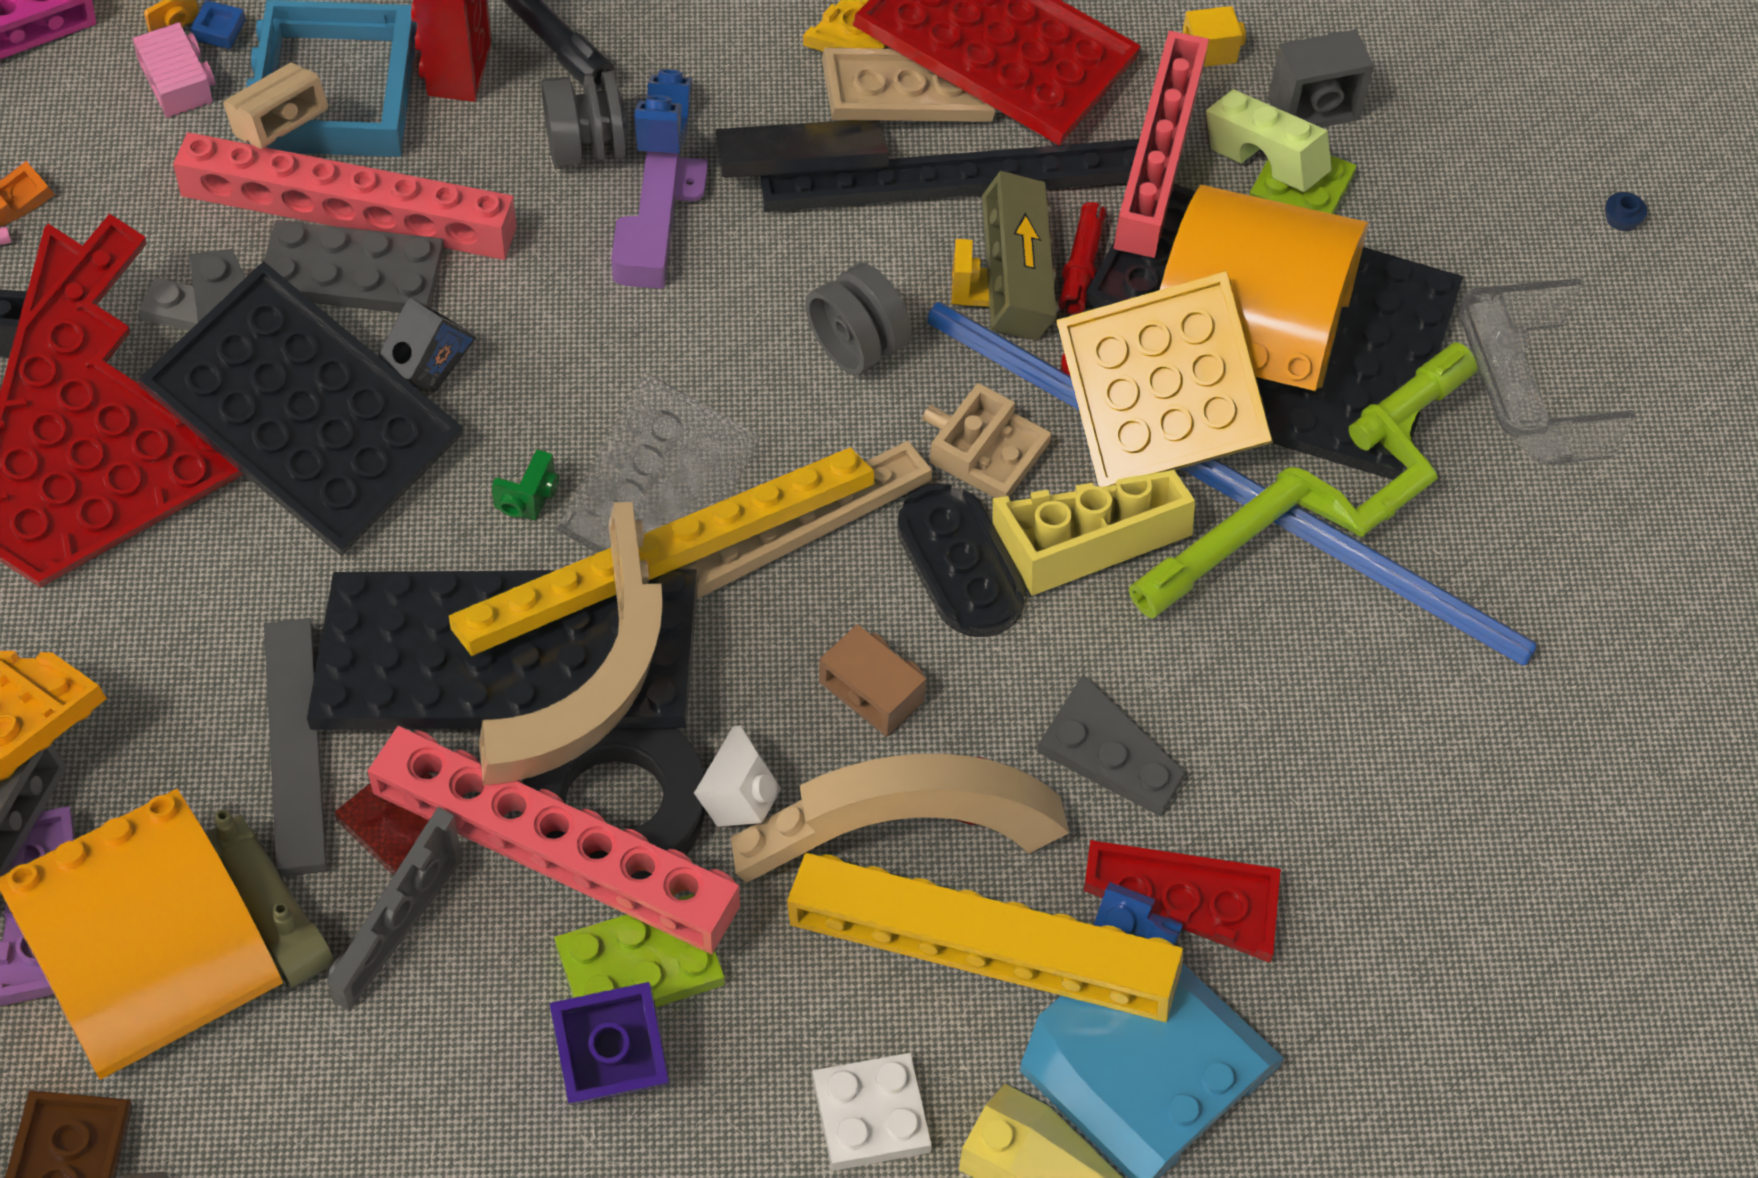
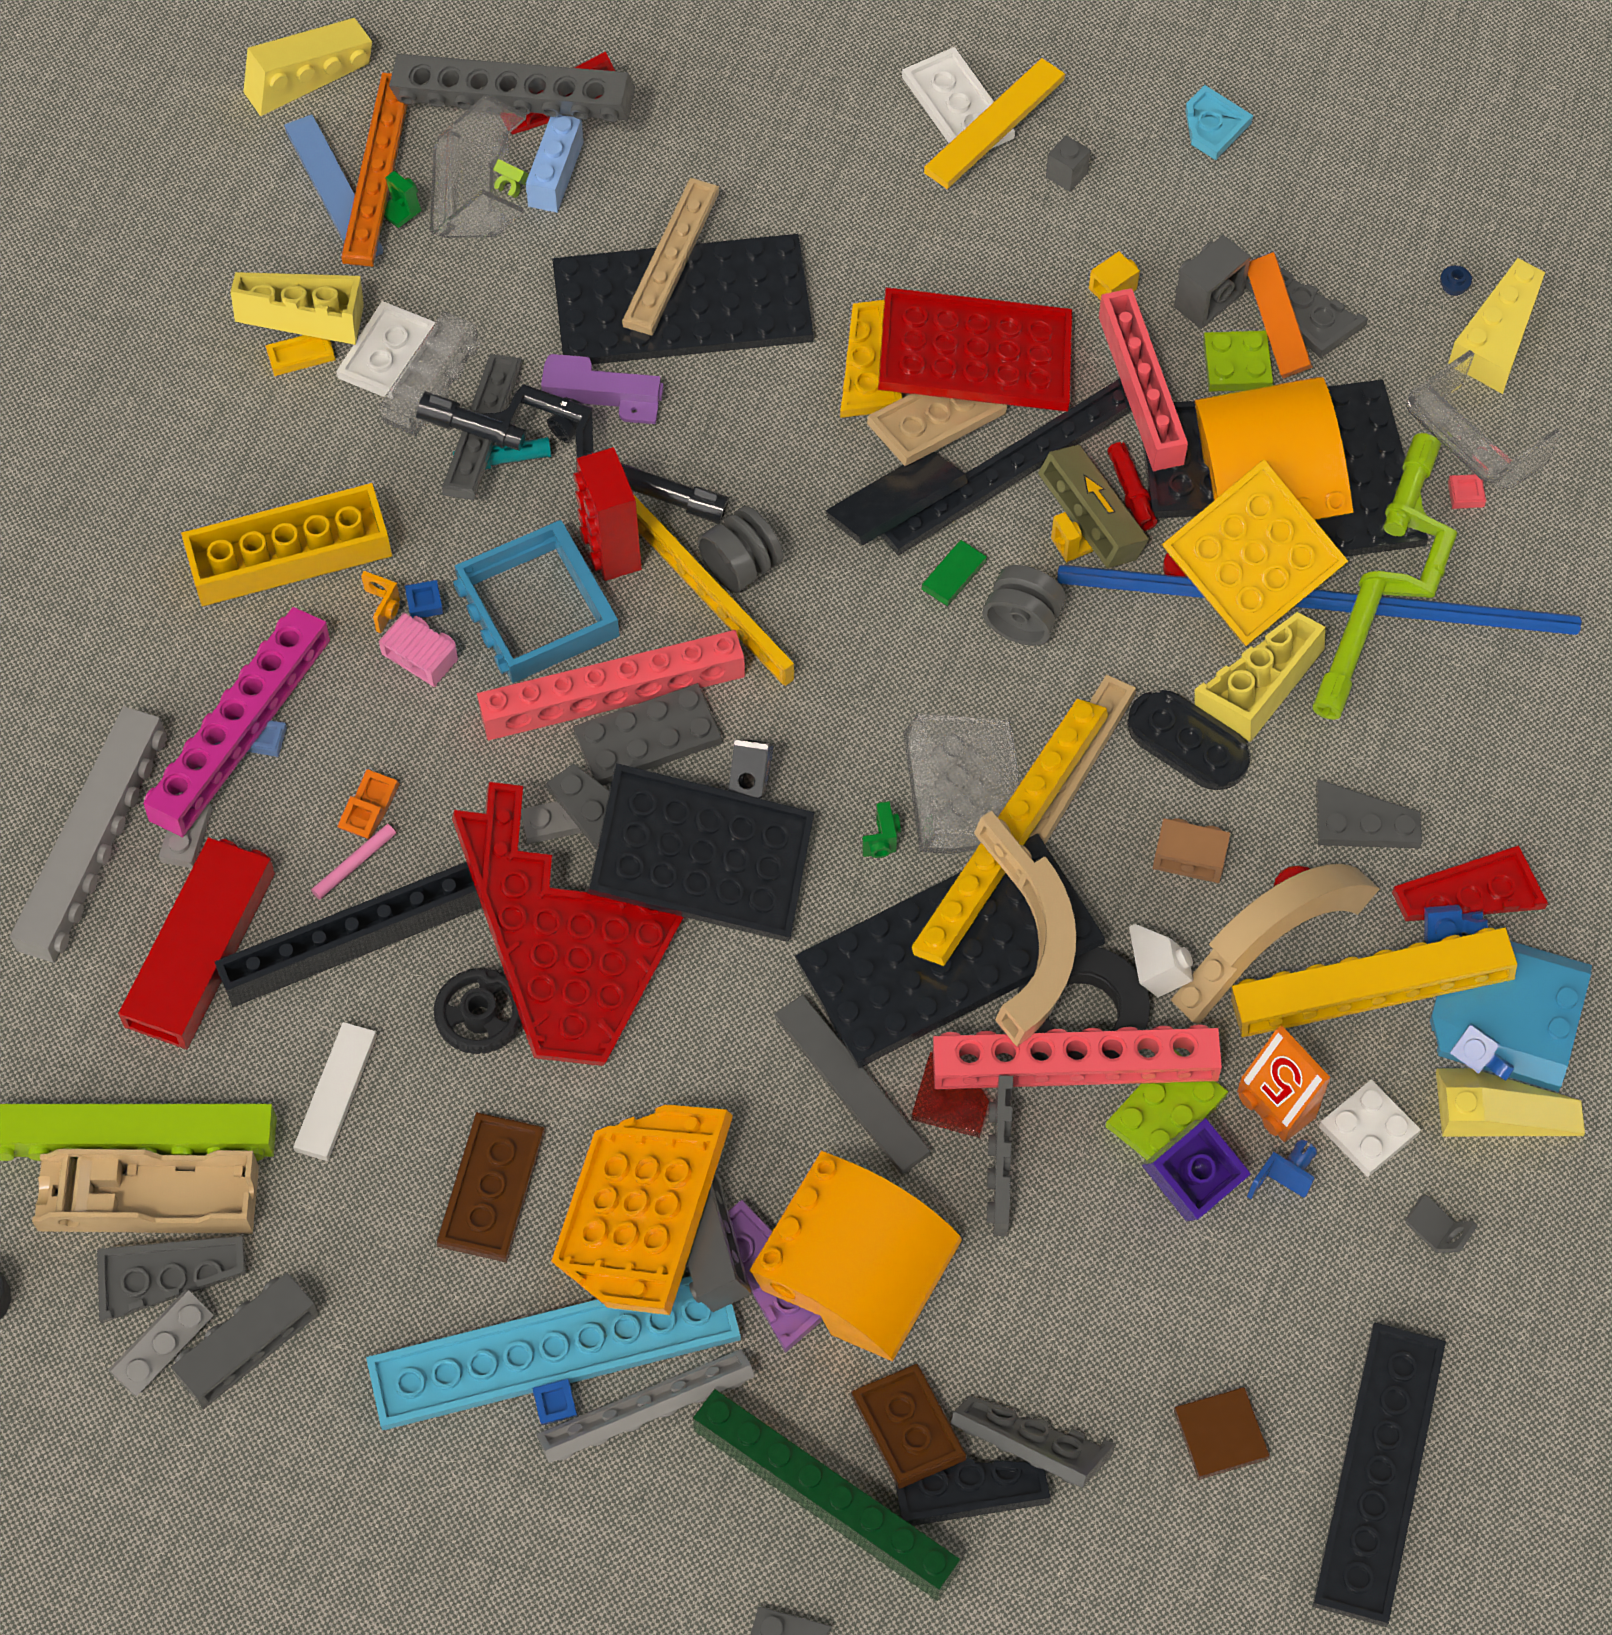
camera: 25 degrees left, 5 degrees up
olive piece [206,809,335,989] -> none
tan brick [223,62,329,149] -> none
medium lavender piece [611,151,708,289] -> none
blue slope [635,69,693,153] -> none
tan plate [922,383,1052,498] -> none
yellowish green arch [1206,89,1331,192] -> none
none -> yellow tile [634,495,794,686]
none -> green tile [921,540,987,607]
none -> orange slope [1237,1025,1331,1143]
none -> dark grey wing [1245,255,1368,358]
none -> blue bracket [1247,1140,1317,1199]
none -> orange tile [1248,252,1313,379]
none -> light yellow wedge [1448,258,1545,394]
none -> coral tile [1448,474,1486,509]
none -> plate [1450,1024,1514,1081]

